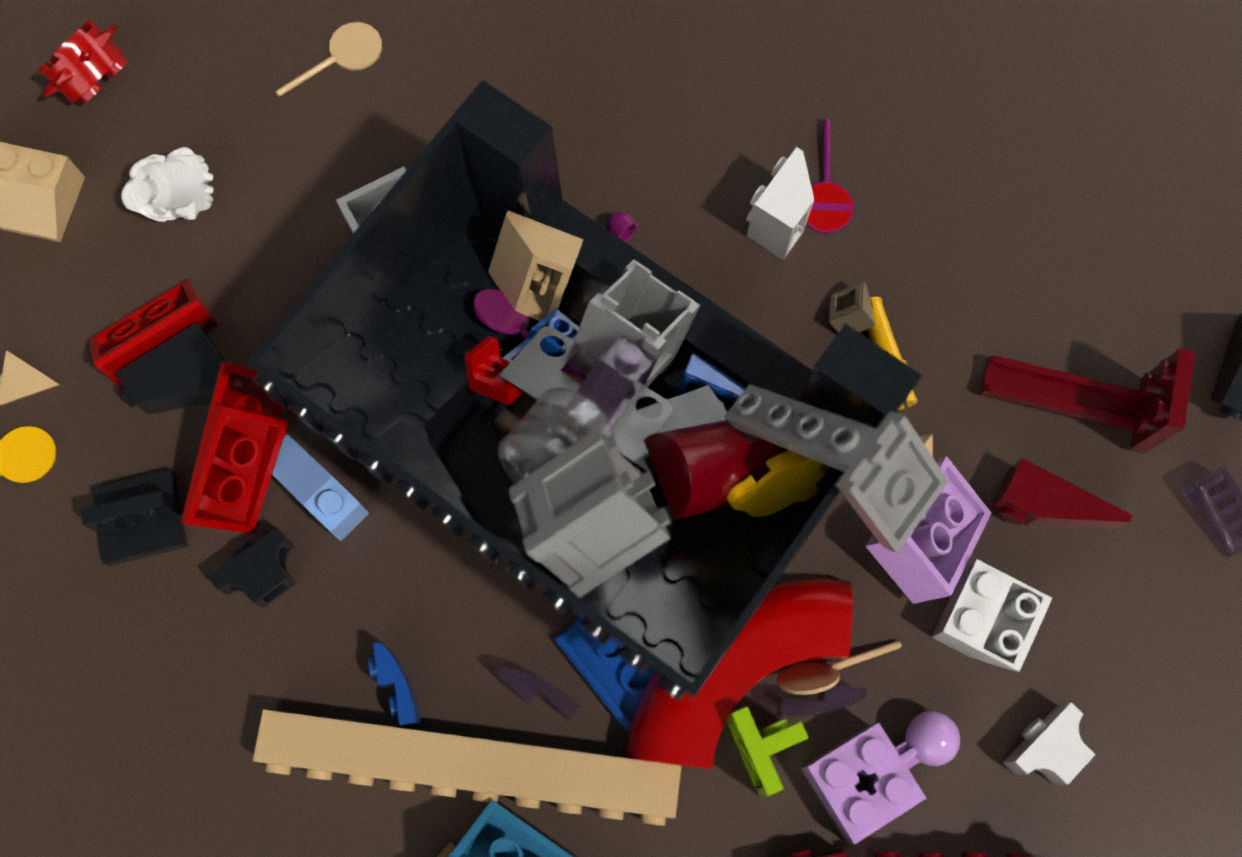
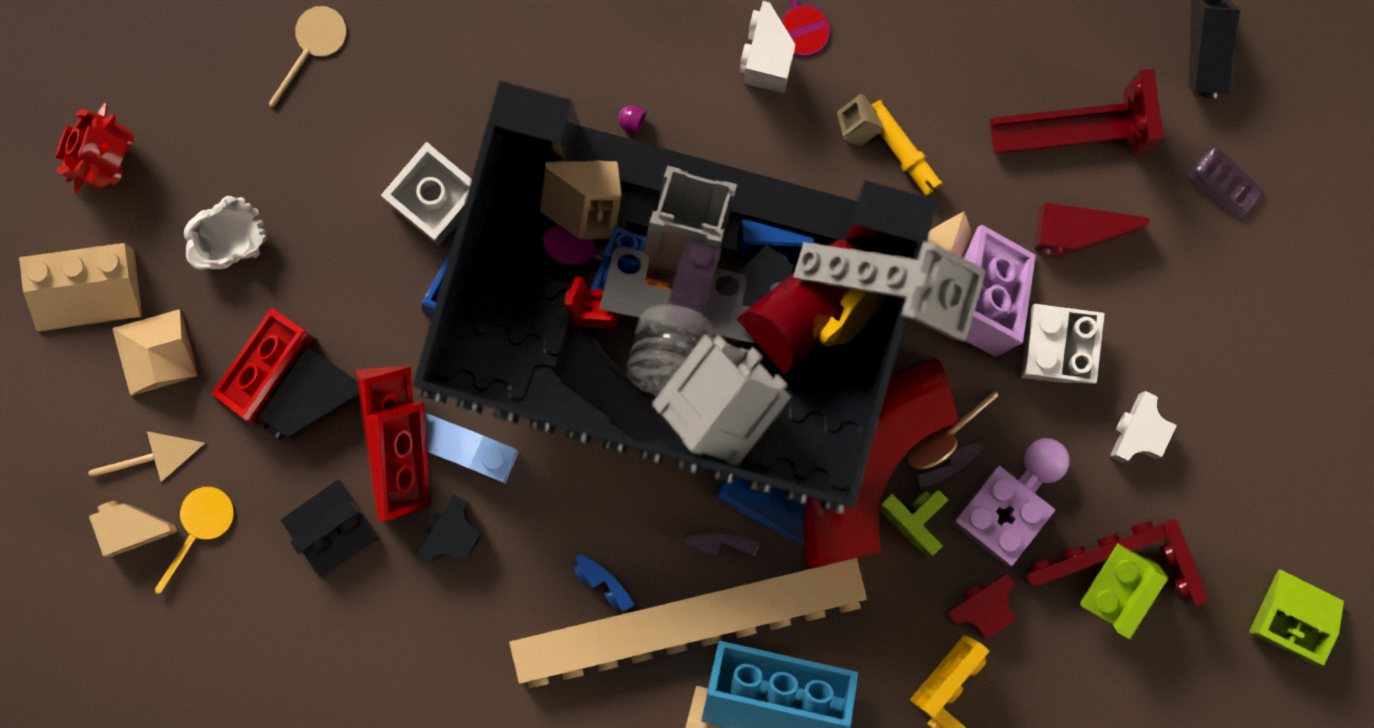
camera: 20 degrees left, 10 degrees up
none -> tan slope [112,309,199,396]

